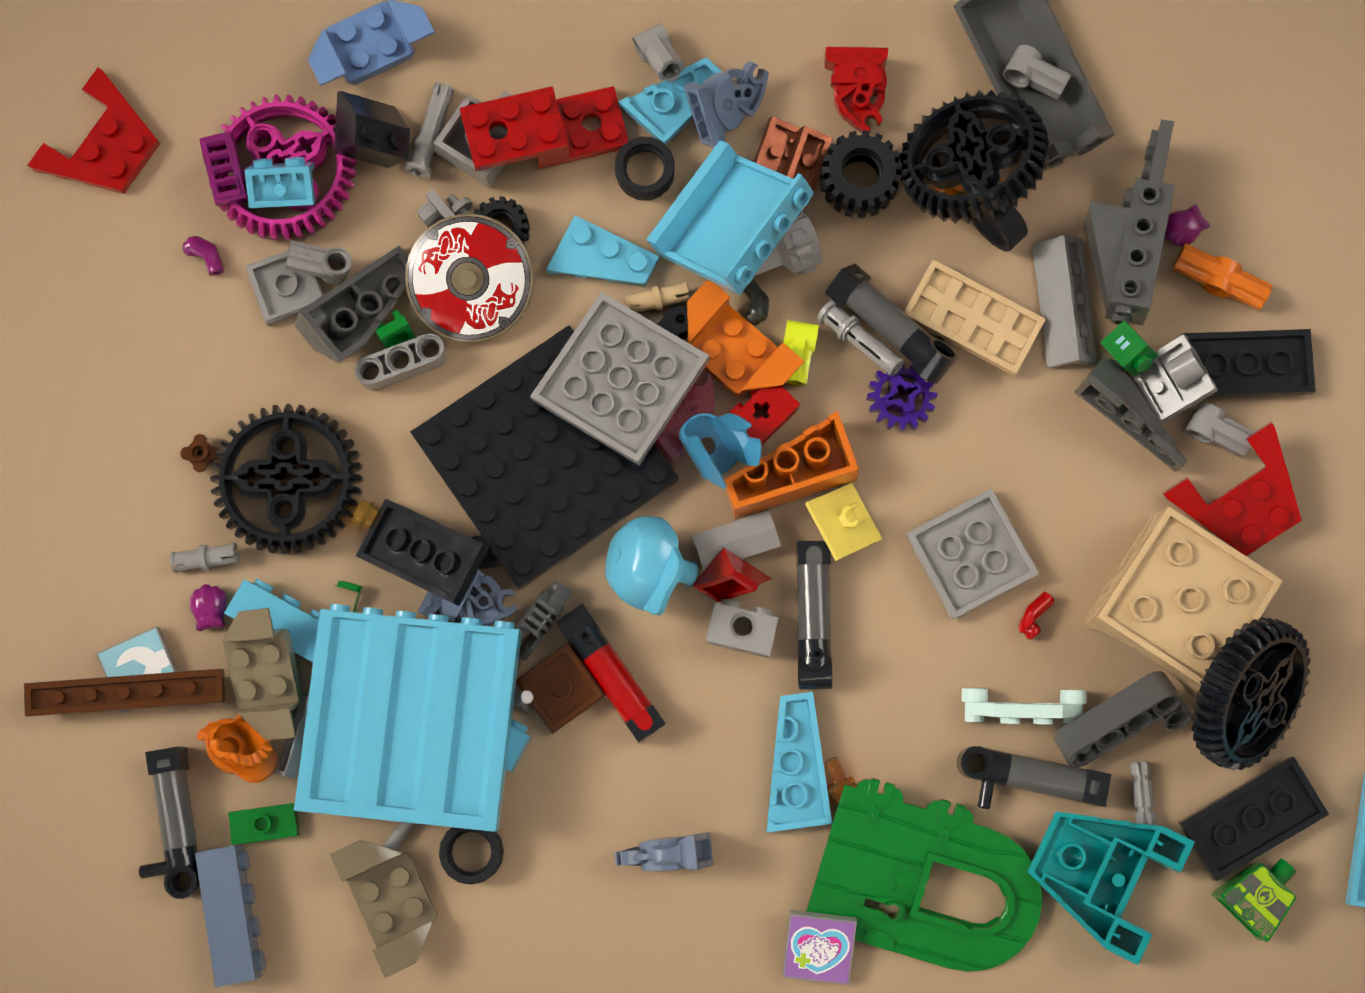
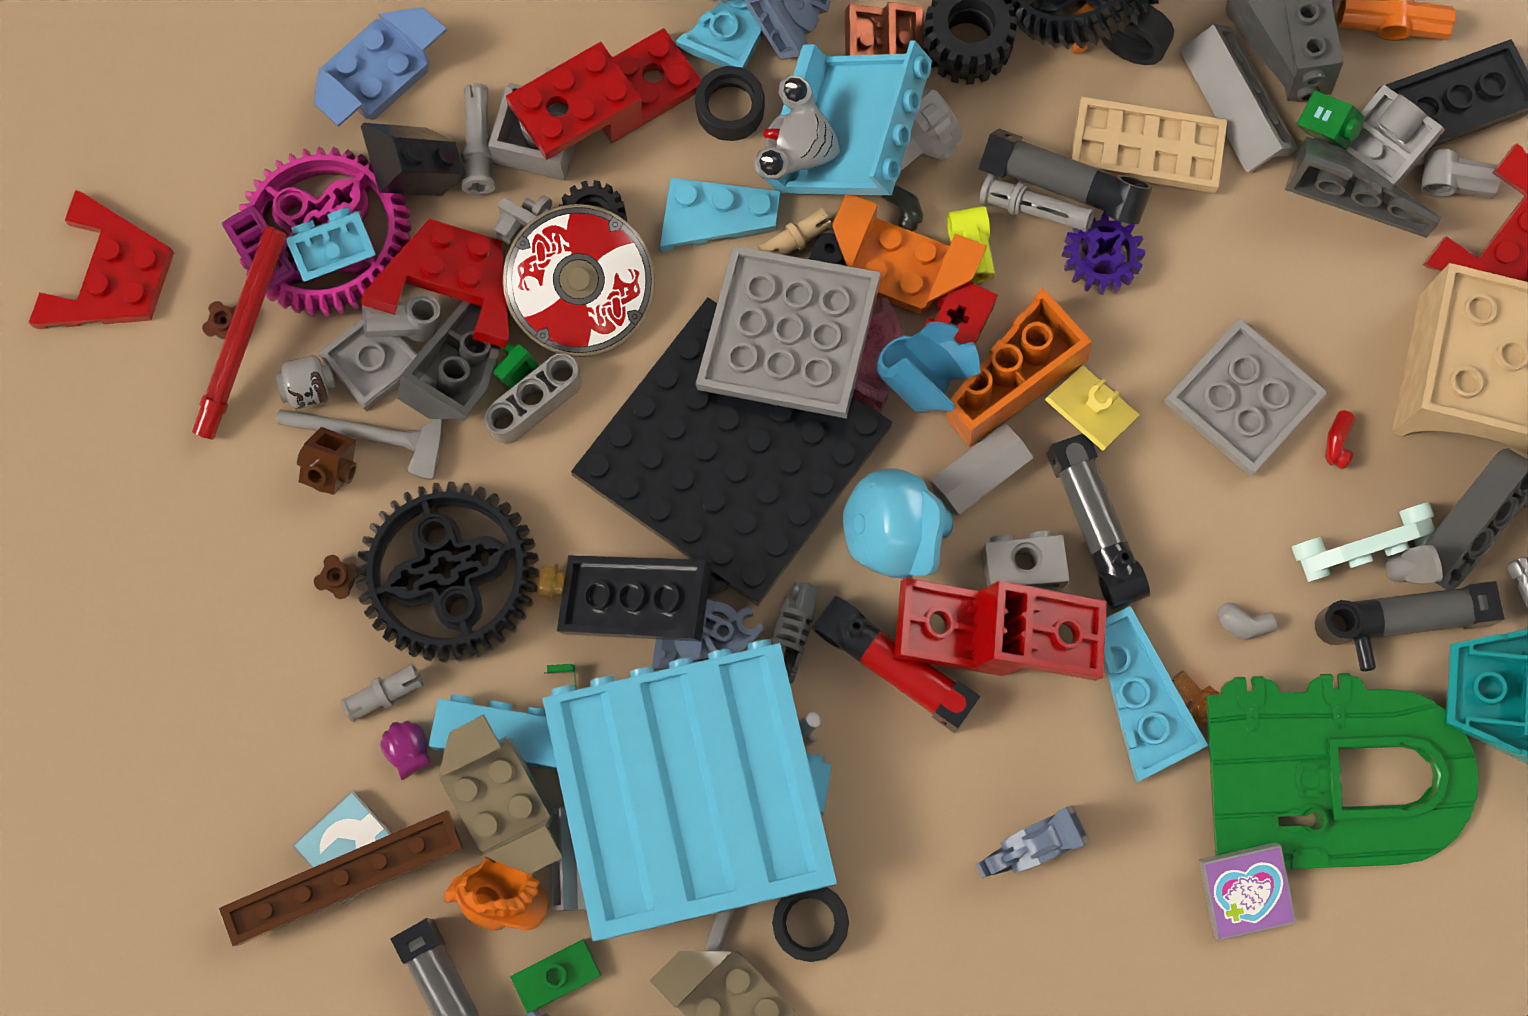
camera: 20 degrees left, 5 degrees down
magenta arm [182,236,224,276] -> none
reddish brown plate [516,642,606,734] -> none
red slope [693,548,772,602] -> none
none -> red axle [192,226,286,440]
none -> copper plate [202,301,236,339]
none -> light grey head [276,355,336,409]
none -> light grey piece [277,409,444,480]
none -> reddish brown brick [297,427,357,495]
none -> red wing [361,218,509,349]
none -> light grey head [754,75,840,180]
none -> red bracket [894,577,1107,681]
none -> light grey arm [1218,603,1277,640]
none -> light grey piece [1385,545,1443,583]

